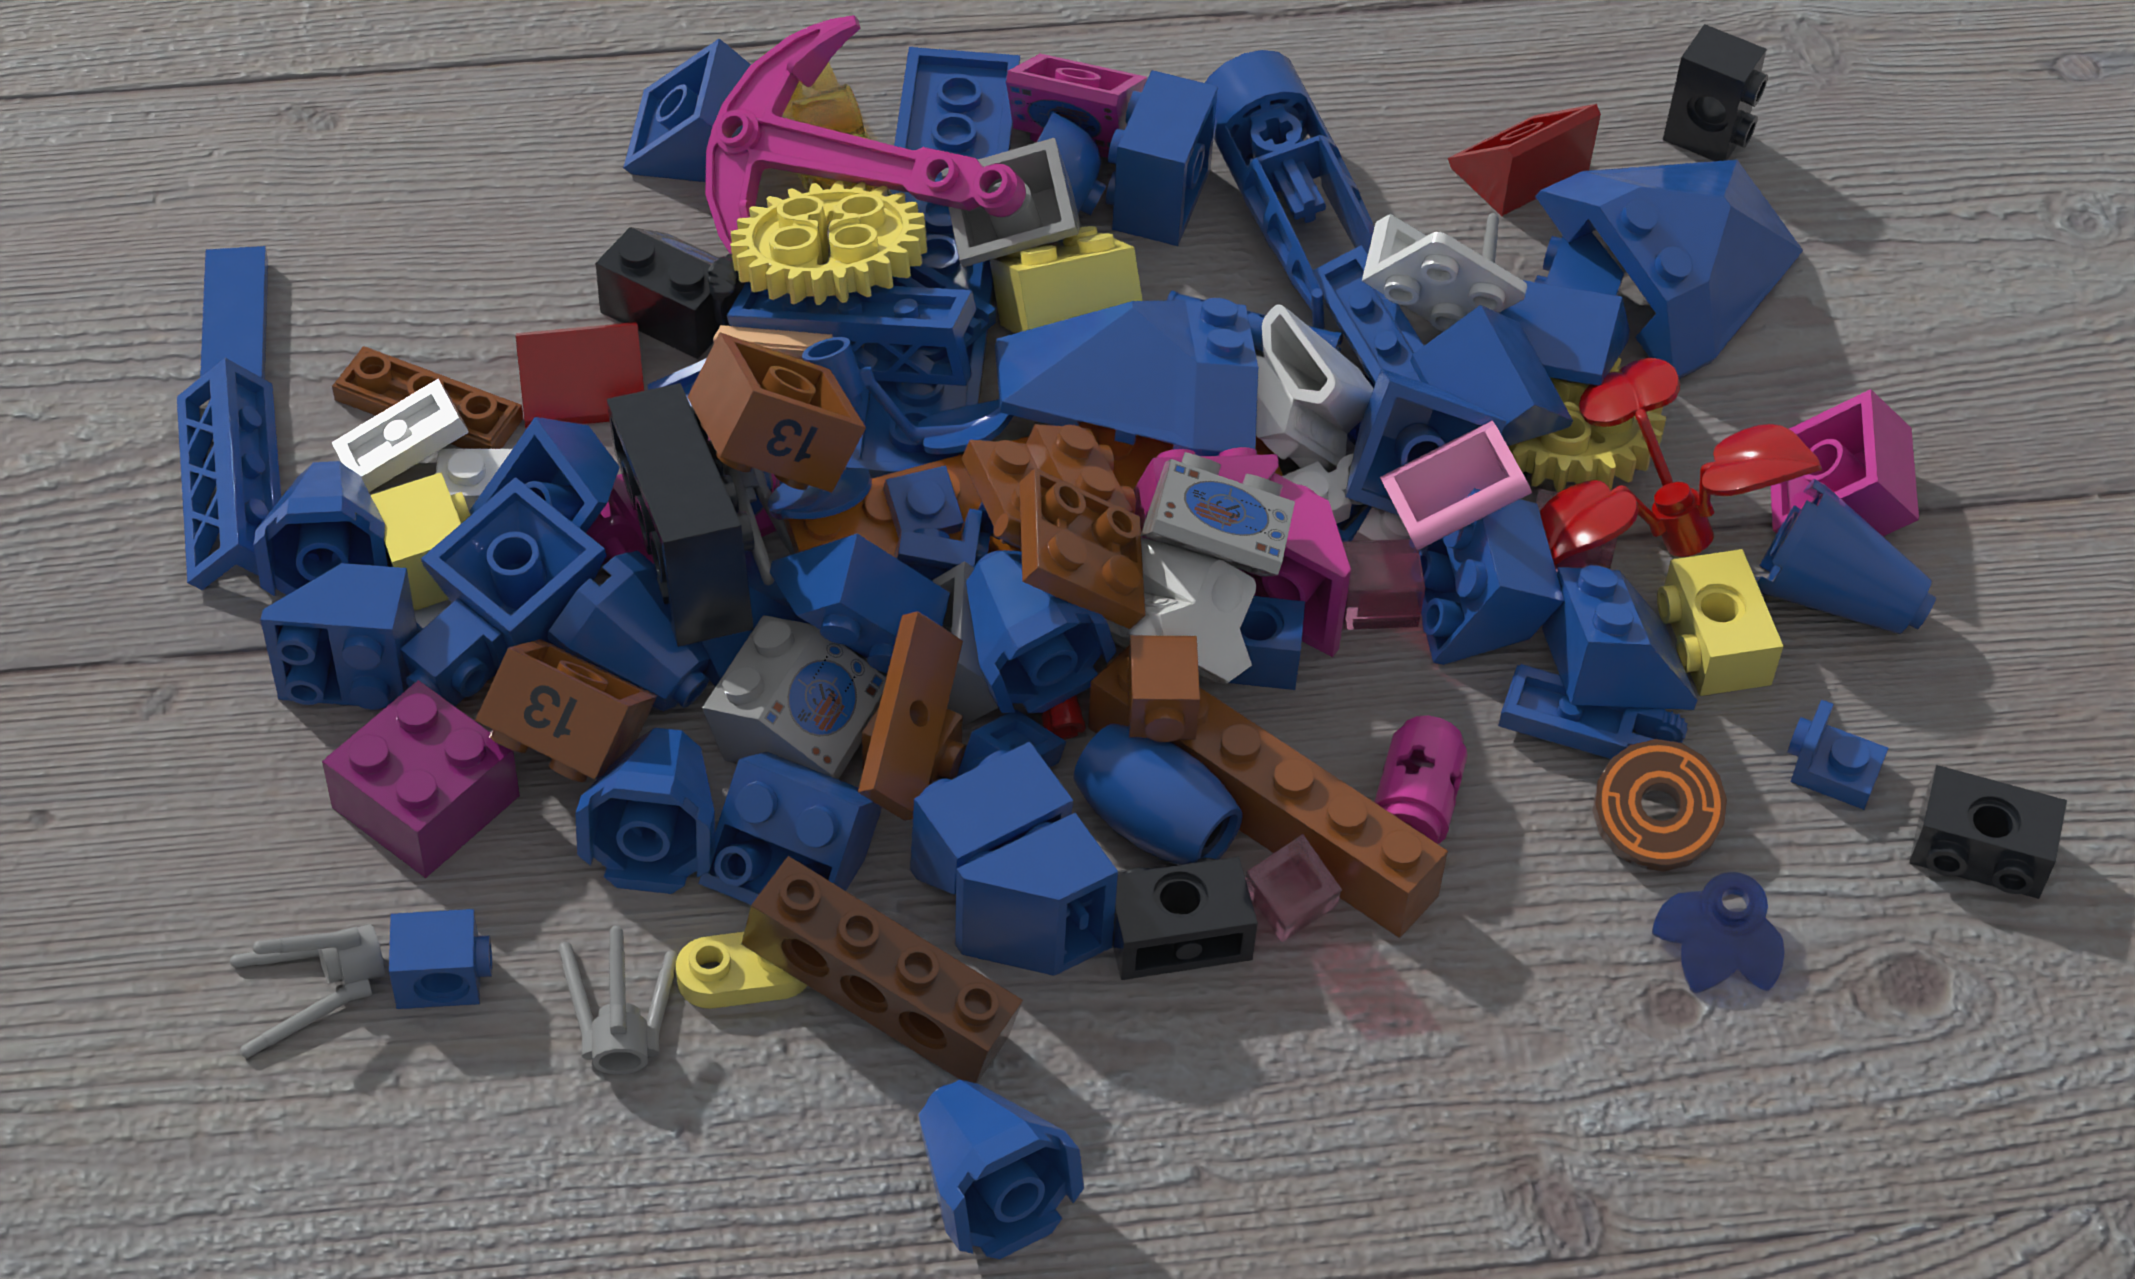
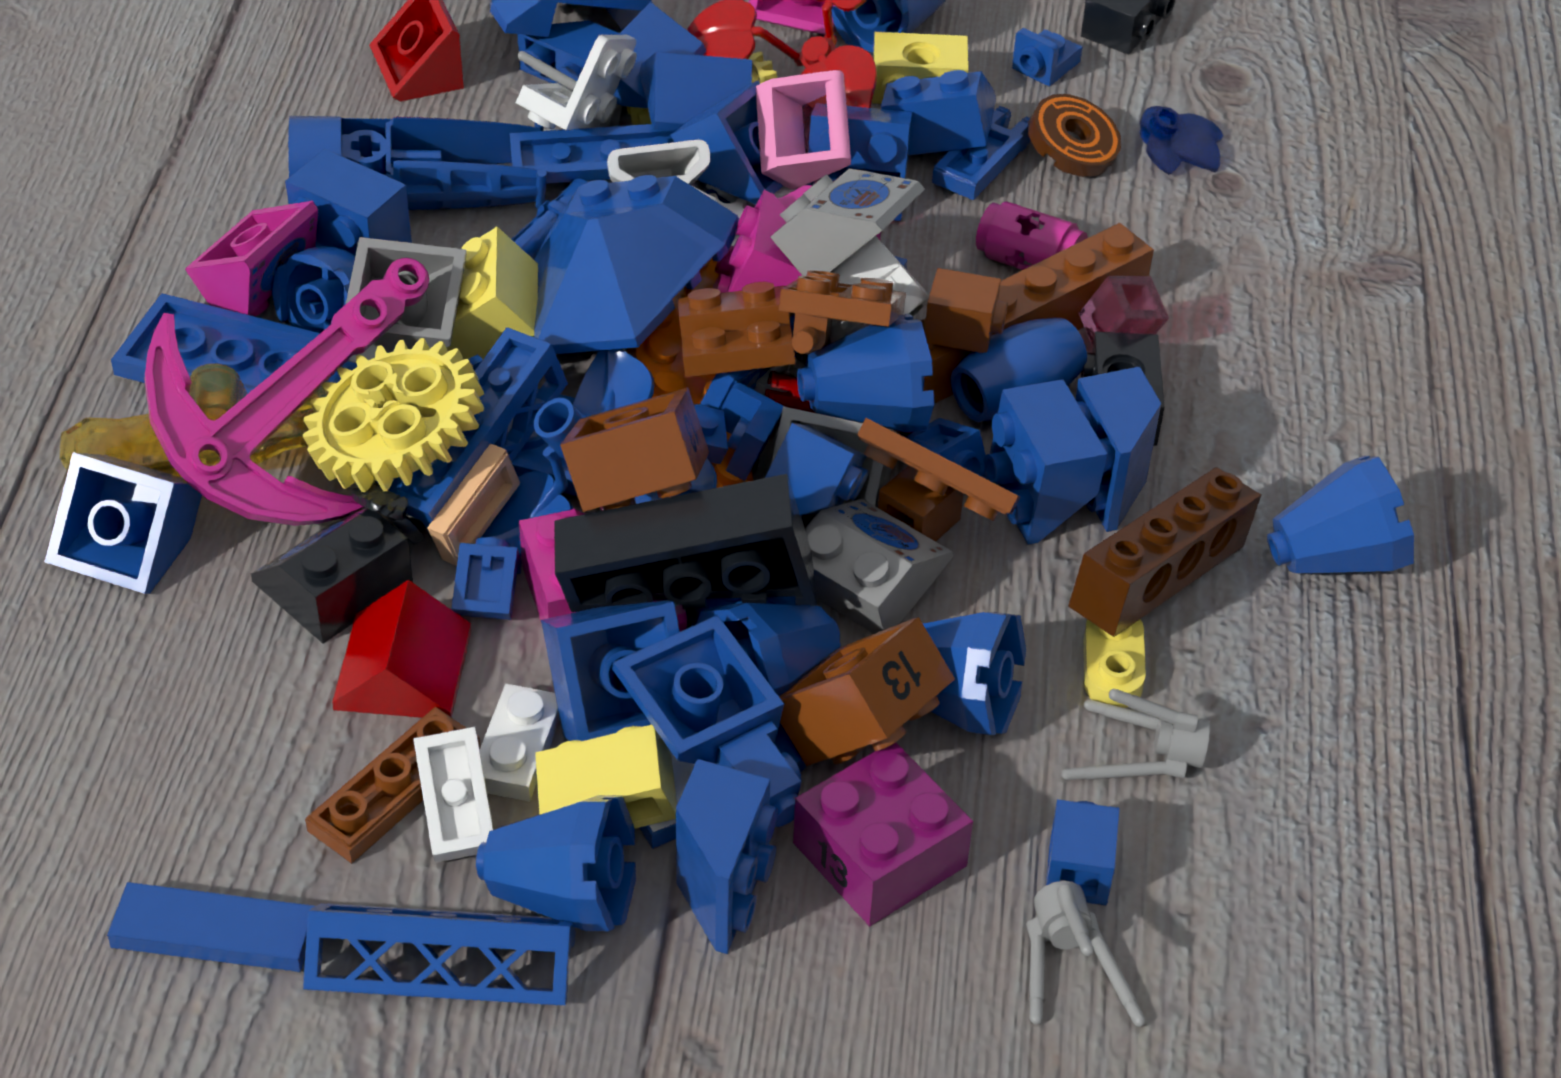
camera: 75 degrees left, 5 degrees down
blue slope [698,751,882,905] -> none

